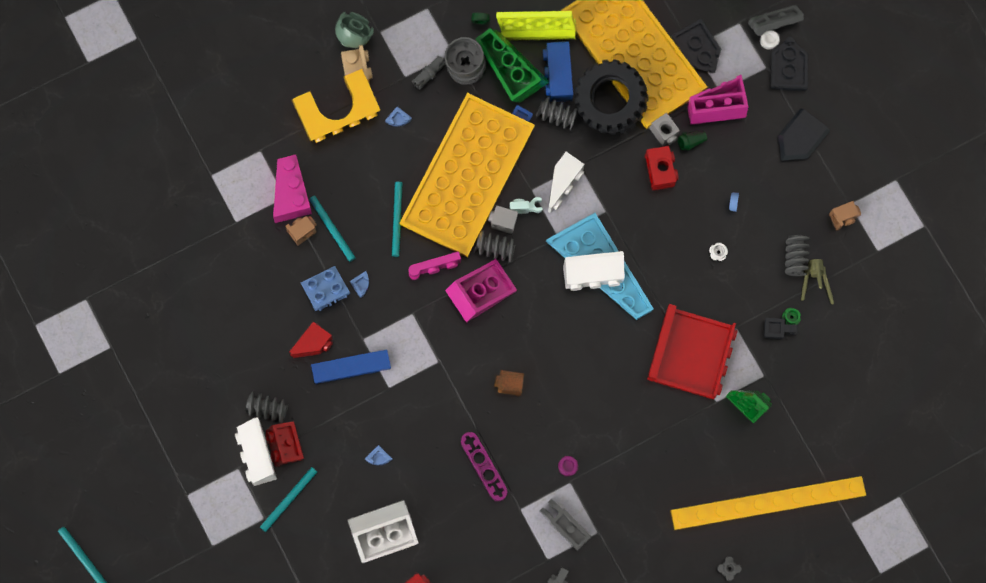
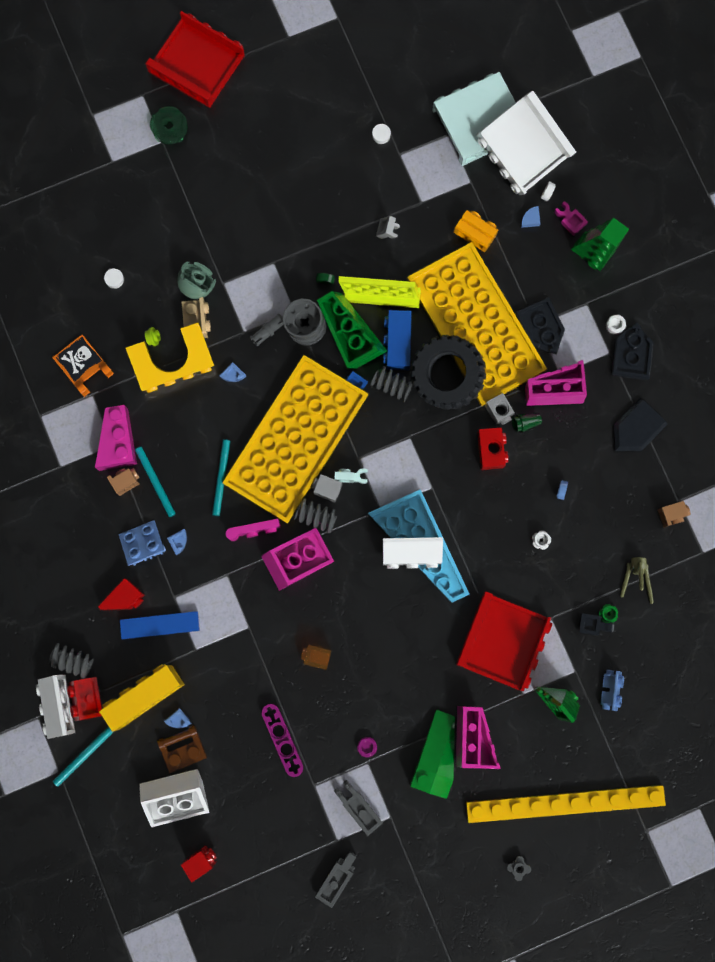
camera: 10 degrees right, 5 degrees up
white slope [548,152,585,213] -> none
dark grey plate [748,5,804,36] -> none
dark grey piece [785,235,810,276] -> none
none -> flag [52,335,114,397]
none -> yellow brick [99,664,185,732]
none -> white tile [104,269,124,289]
none -> lime plate [145,327,161,346]
none -> reddish brown plate [157,725,207,773]
none -> green wedge [410,710,455,799]
none -> dark pink wedge [456,706,501,769]
none -> medium blue hinge [600,670,624,711]

